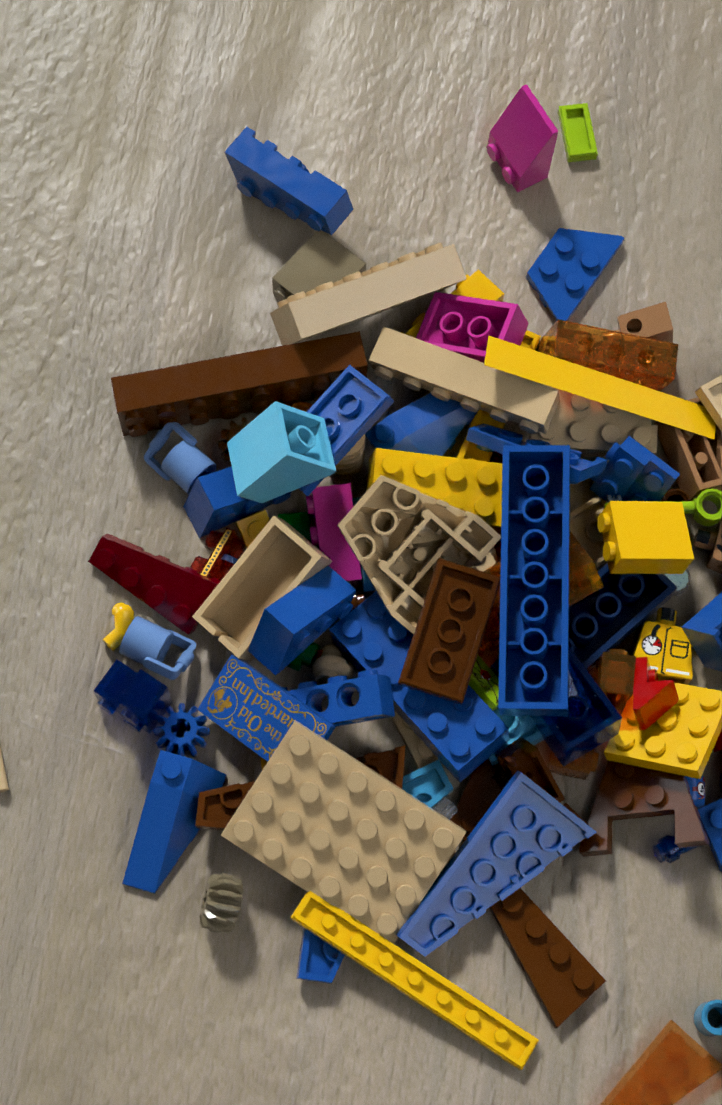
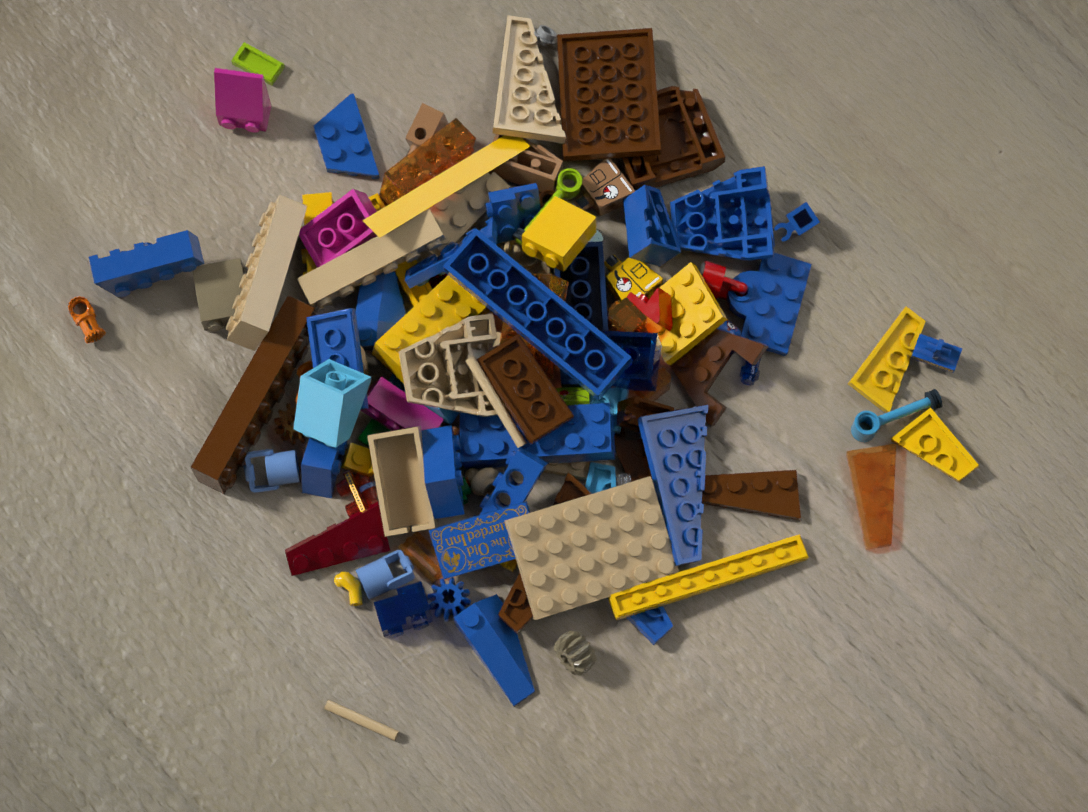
camera: 45 degrees left, 0 degrees up
none -> orange connector [68,296,106,344]
none -> clear orange tile [398,531,443,584]
none -> tan bar [466,356,526,448]

